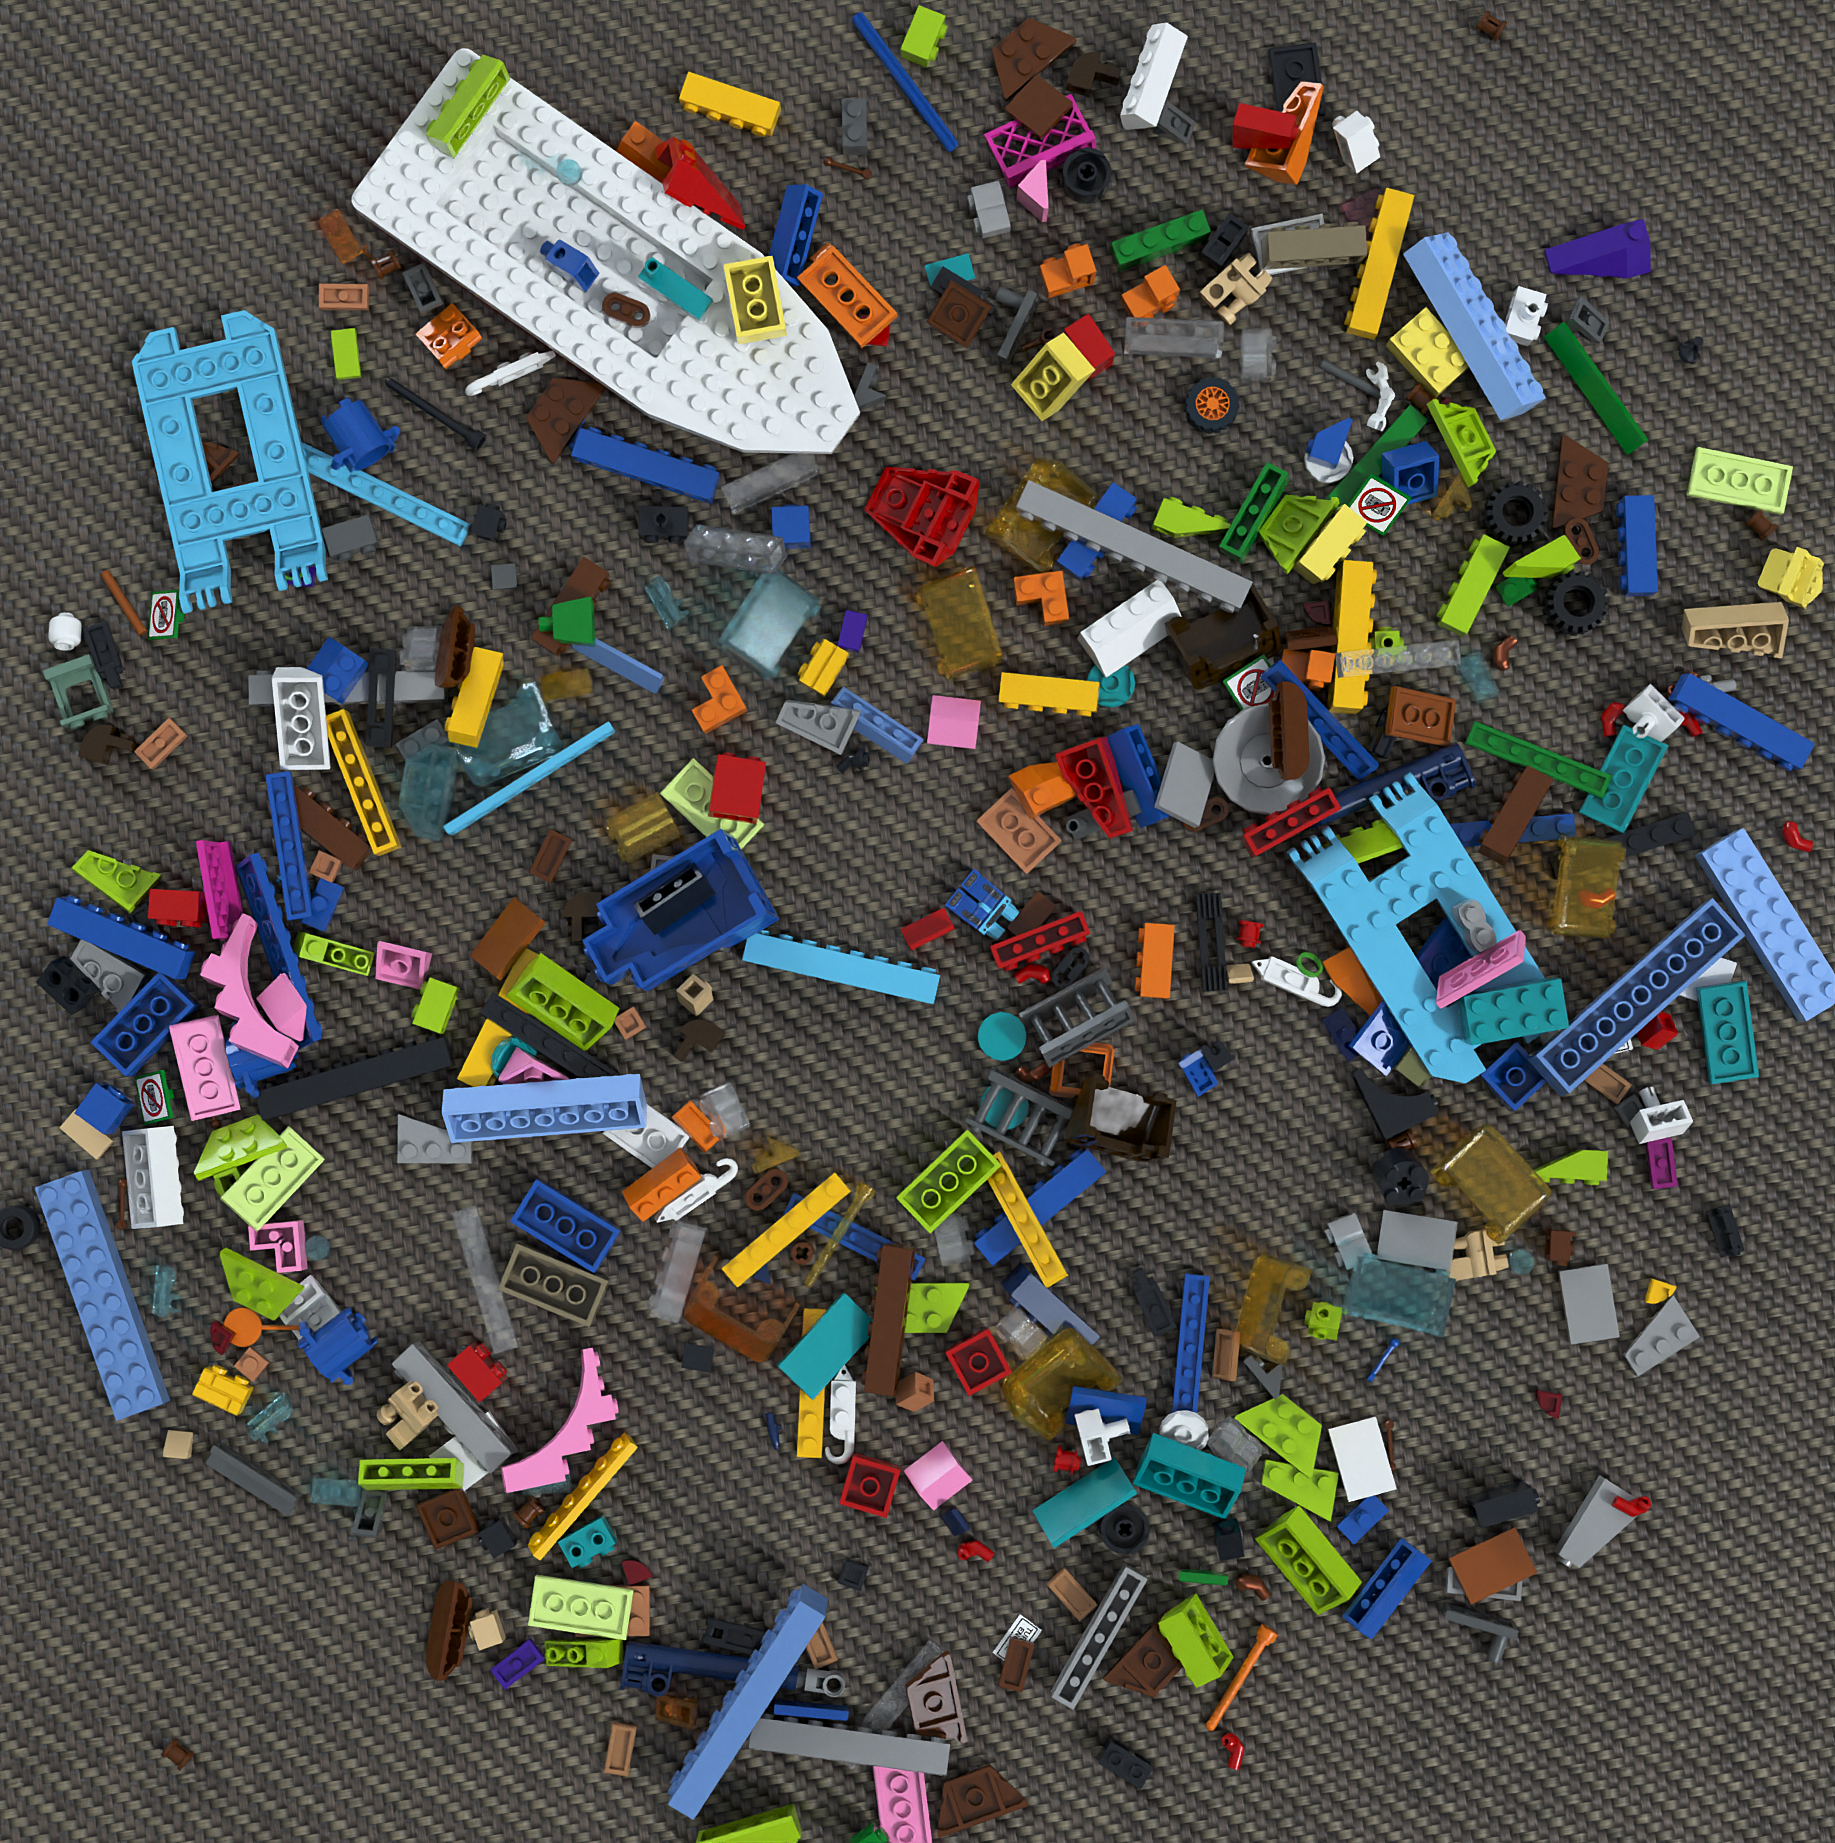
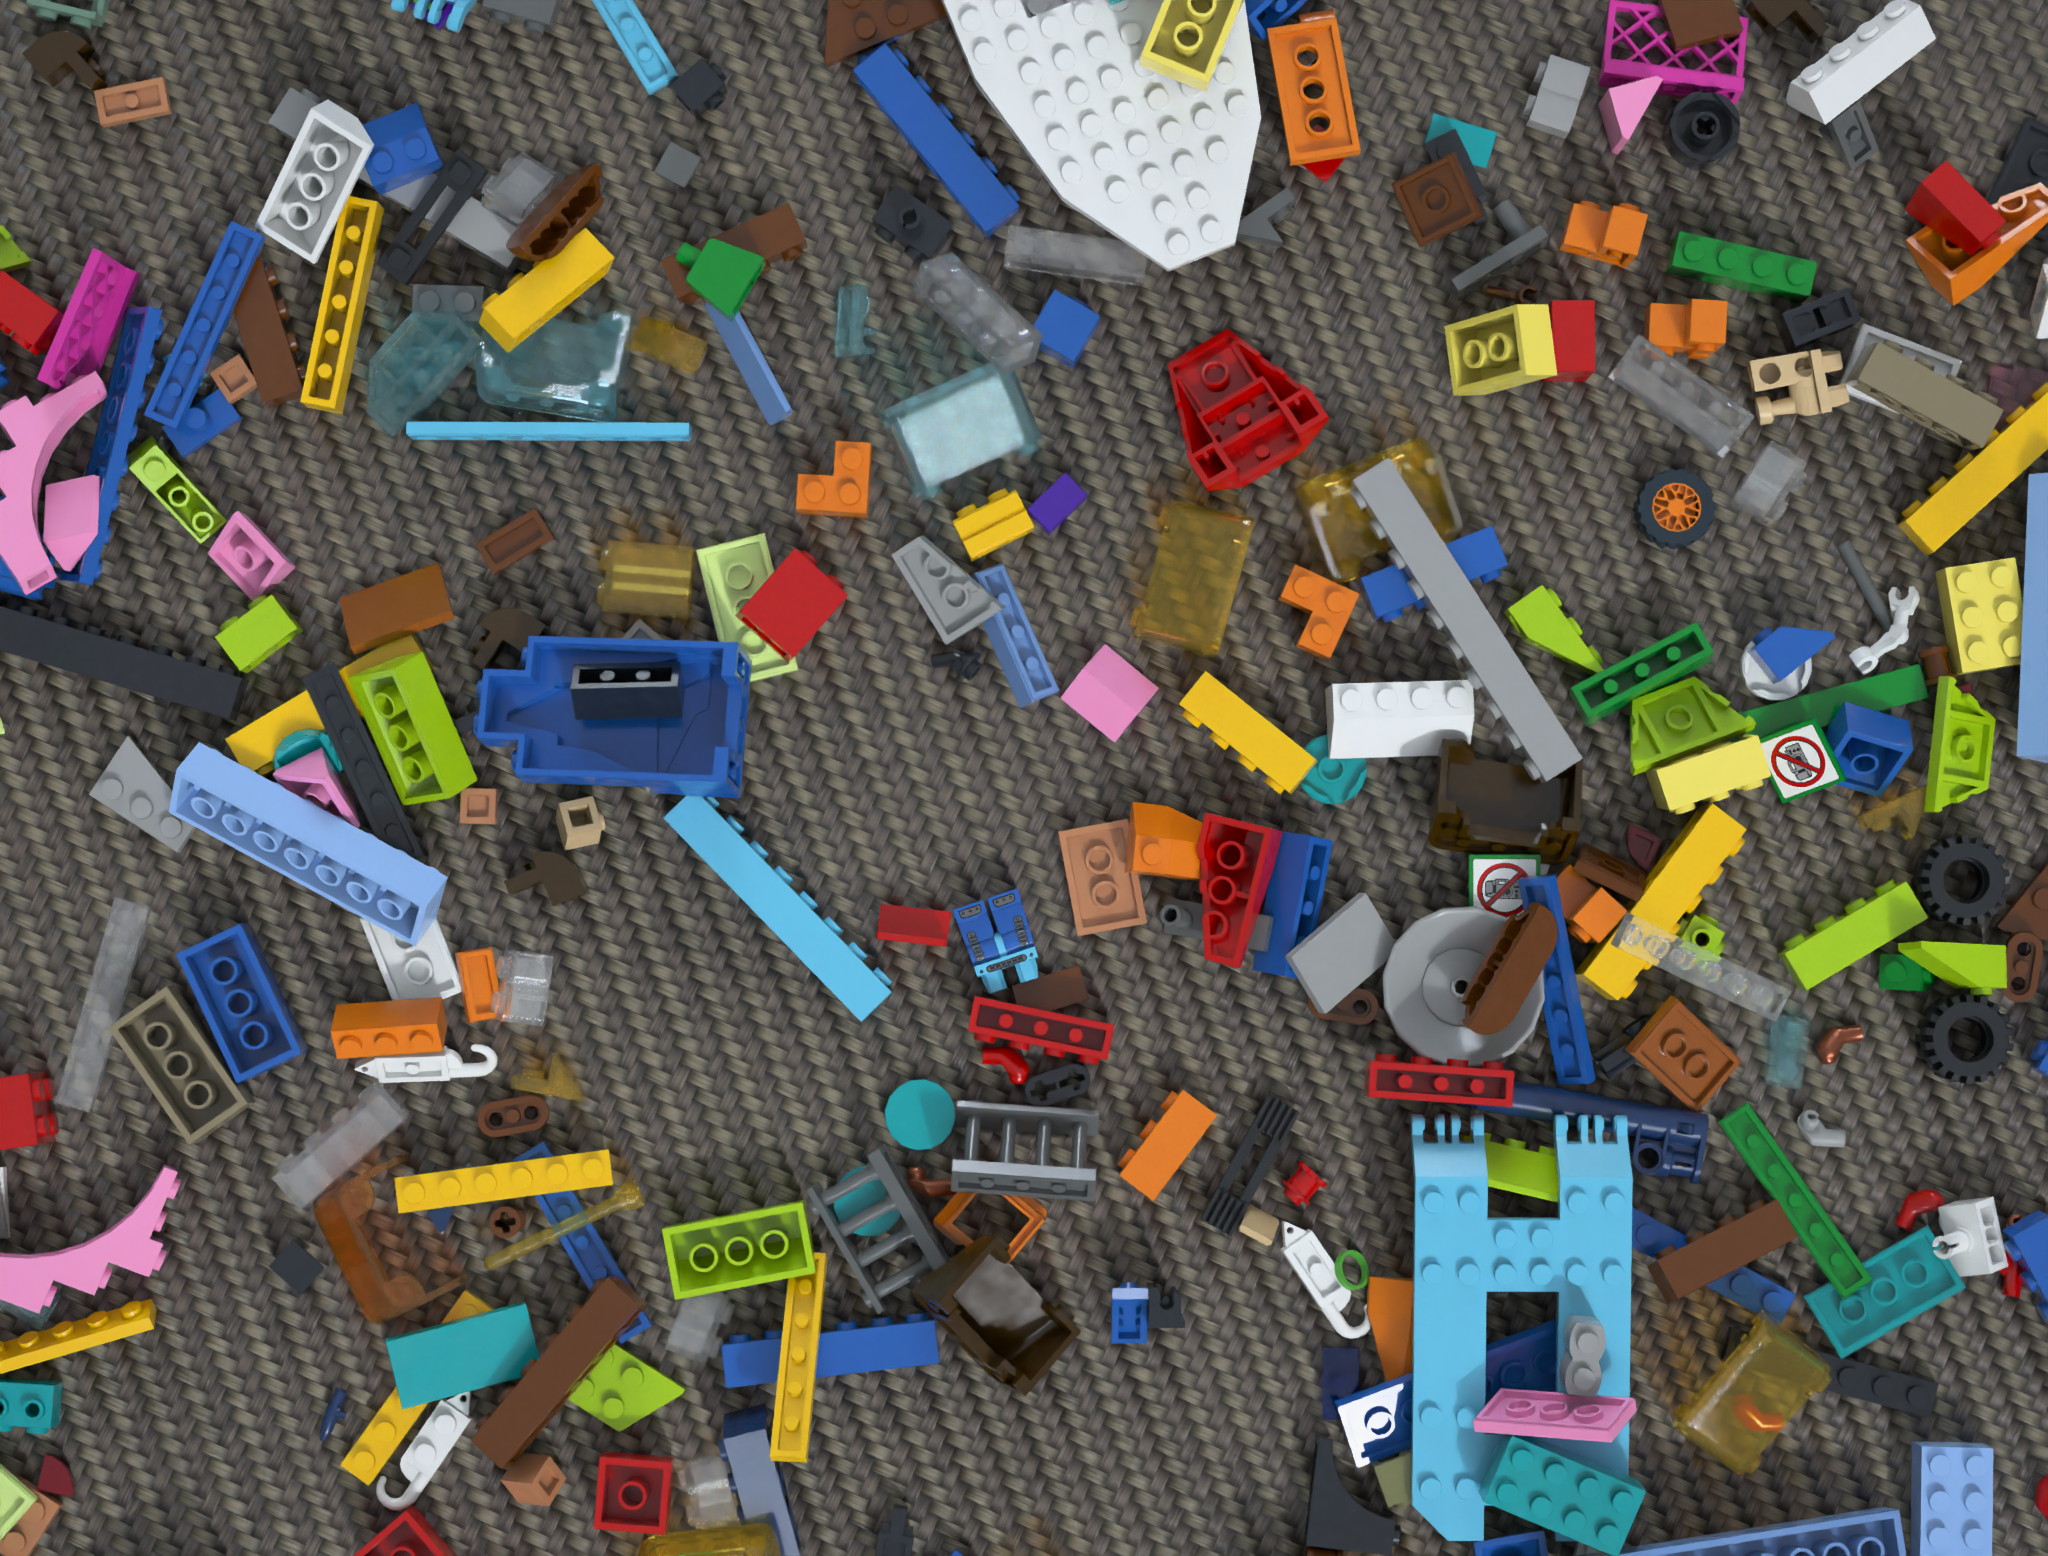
camera: 30 degrees right, 0 degrees up
none -> light grey arm [1797,1110,1846,1148]

